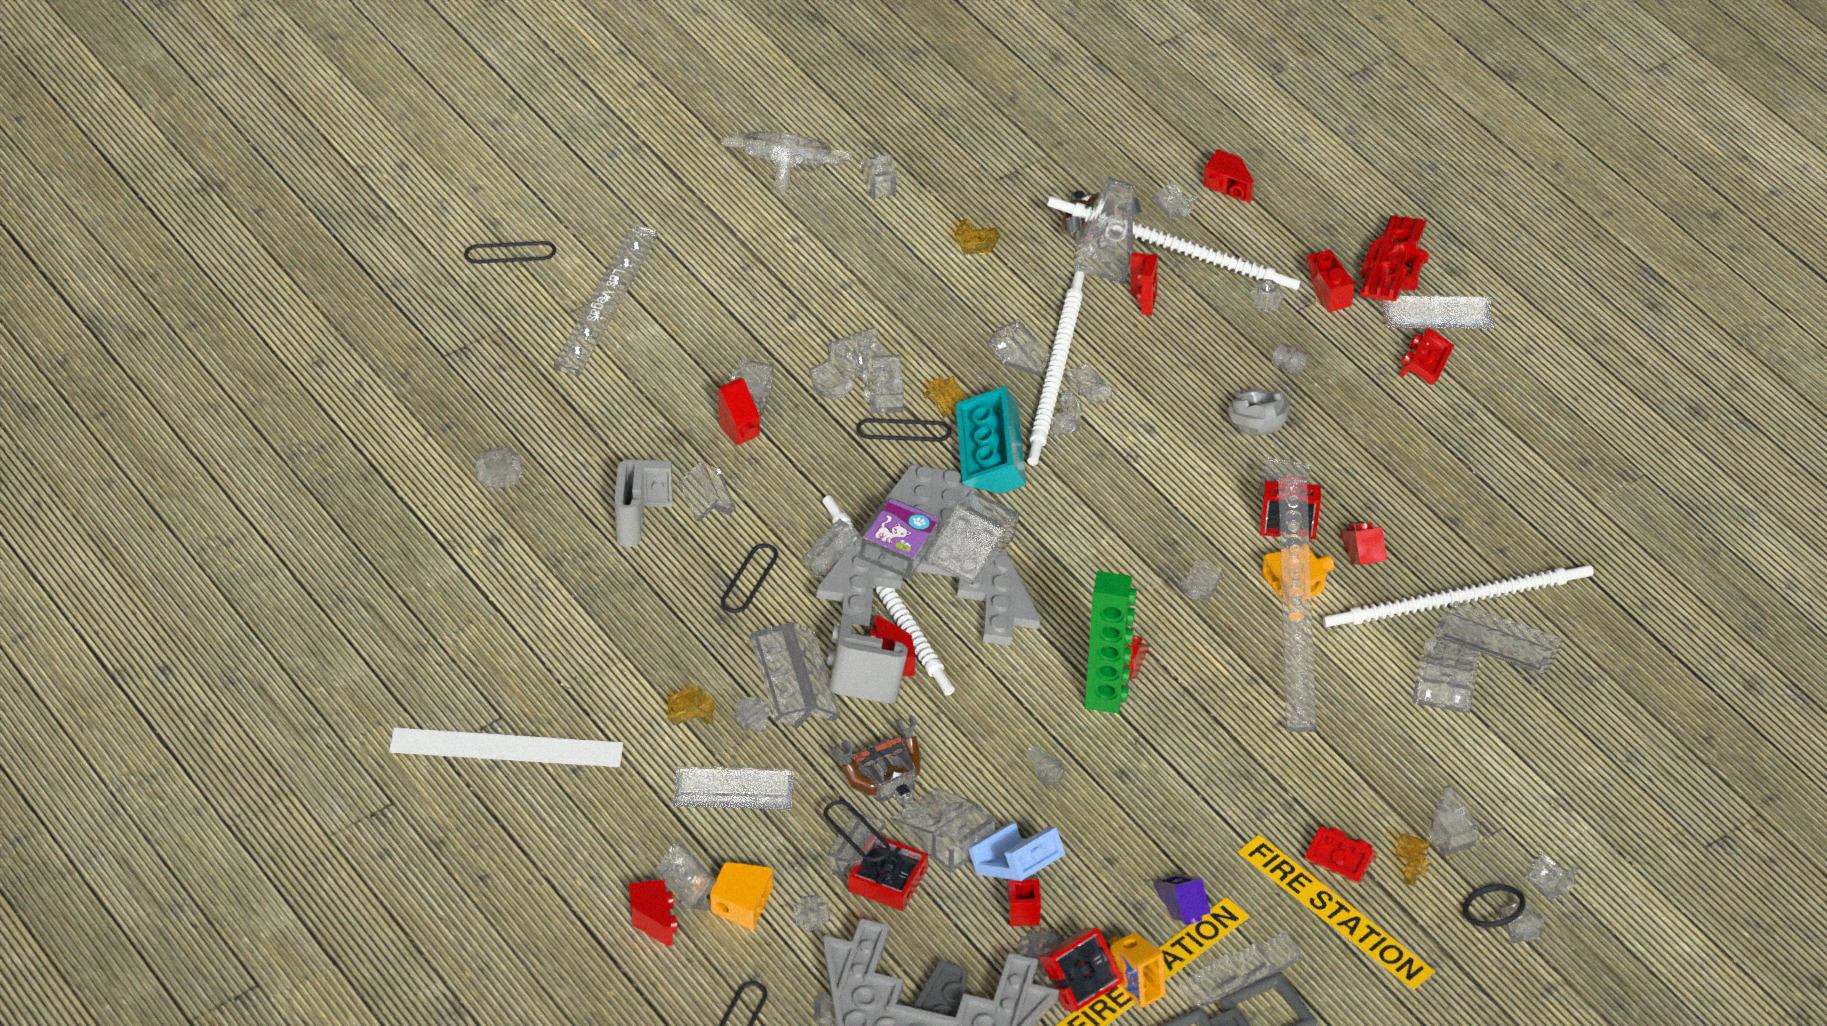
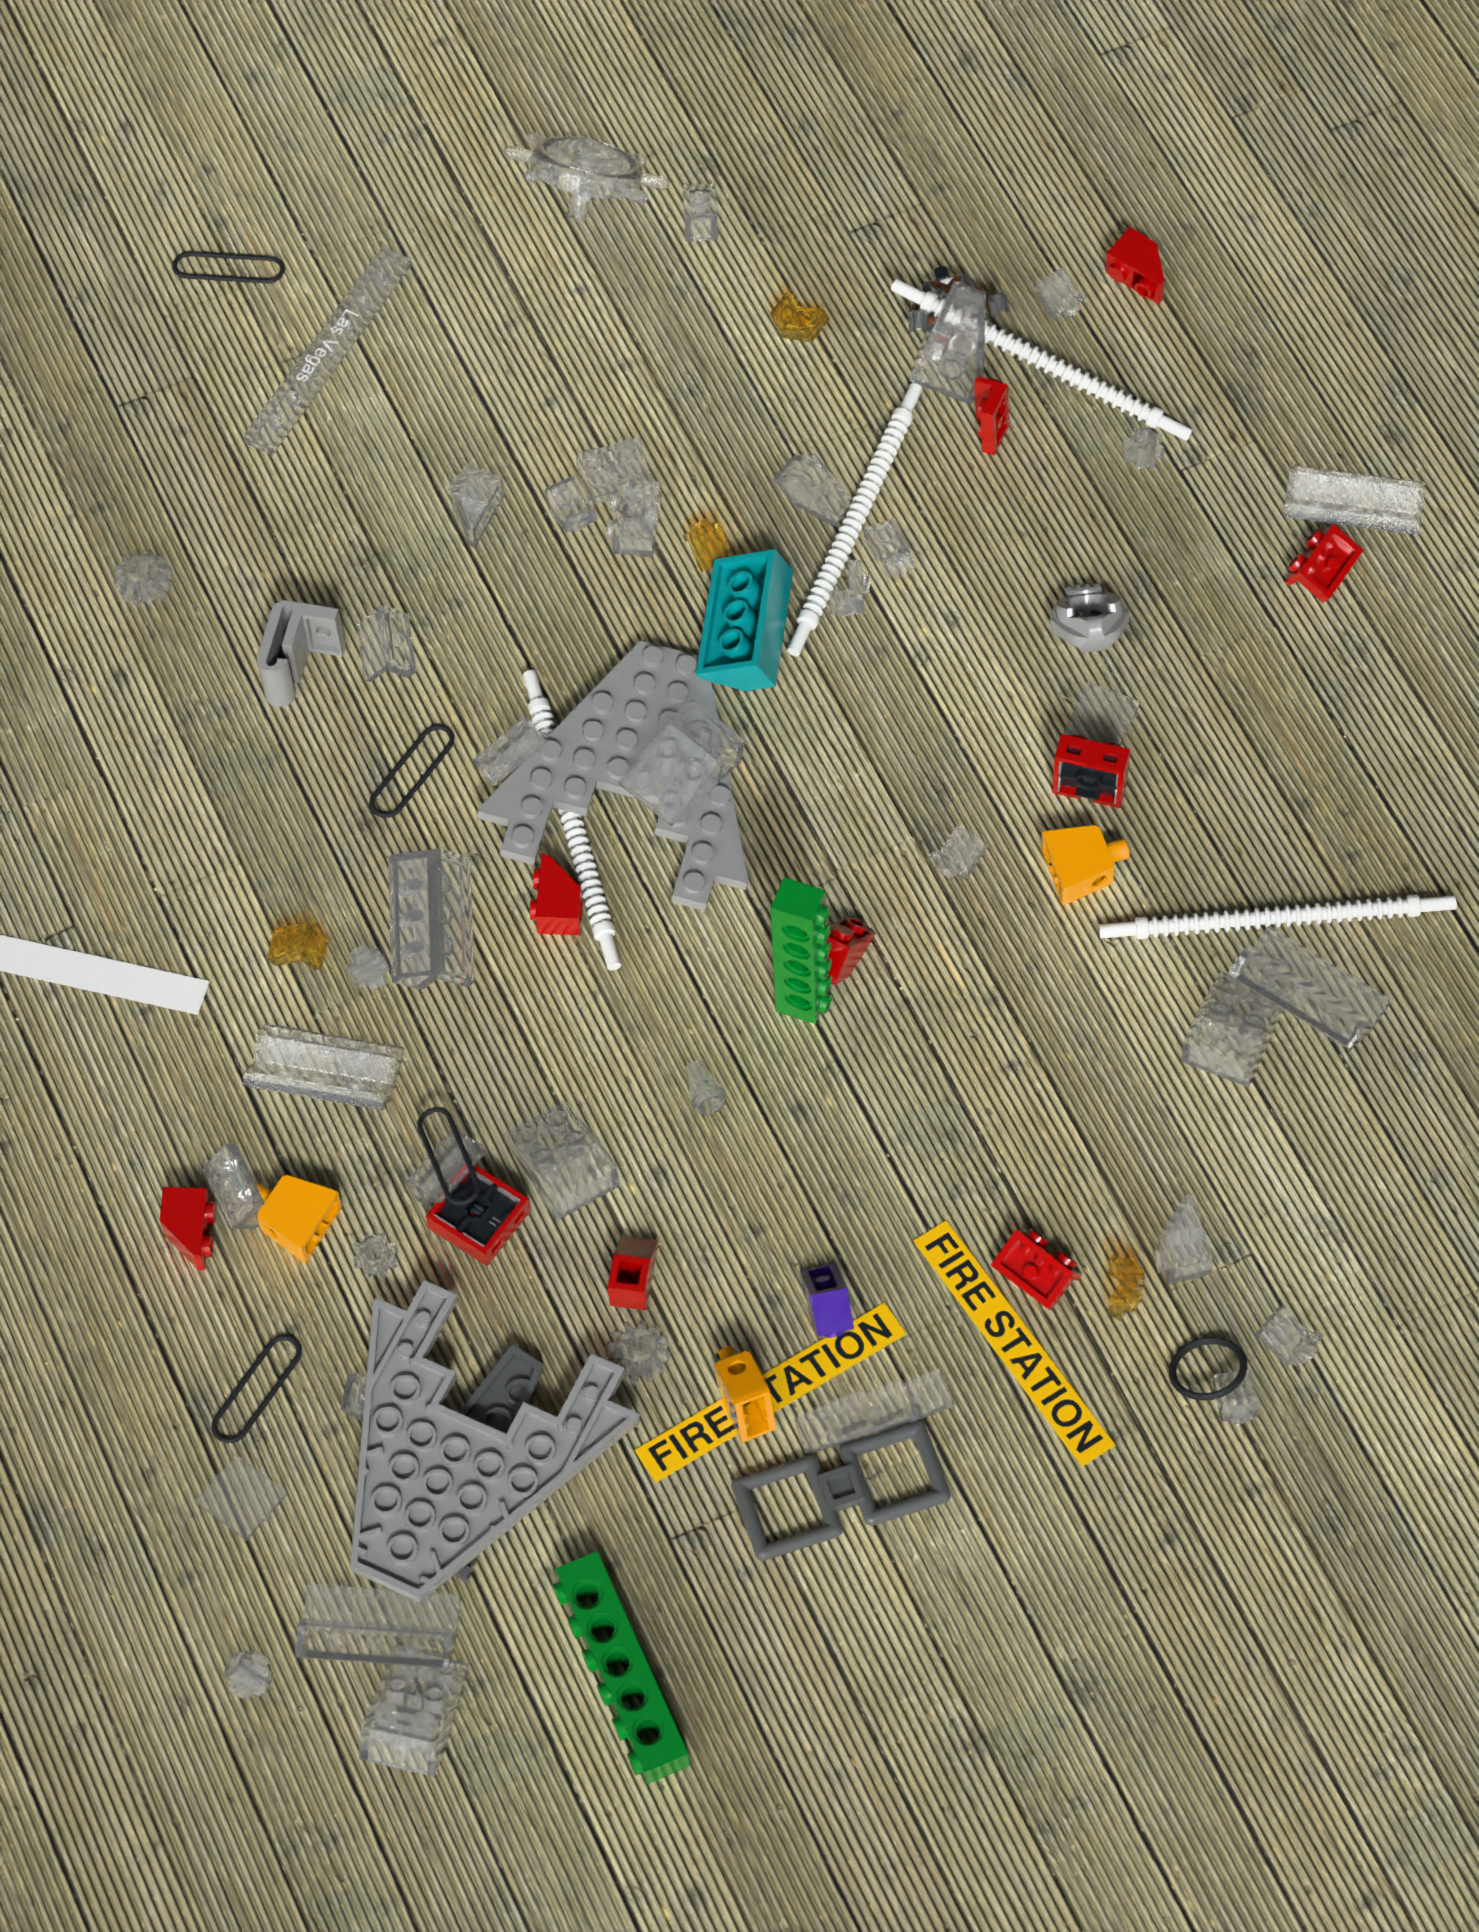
camera: 15 degrees right, 15 degrees up
red slope [718,377,760,446] -> none
light grey piece [827,615,908,703] -> none
torso [832,715,921,805] -> none
black piece [856,418,952,442] -> none
brick [859,497,941,579] -> none
light blue panel [969,823,1065,881] -> none
piece [1039,927,1124,1012] -> none
clear wheel [1271,342,1308,377] -> none
clear plate [1278,476,1316,732] -> none
red slope [1306,249,1355,313] -> none
slope [1340,521,1387,565] -> none
red piece [1360,215,1429,302] -> none

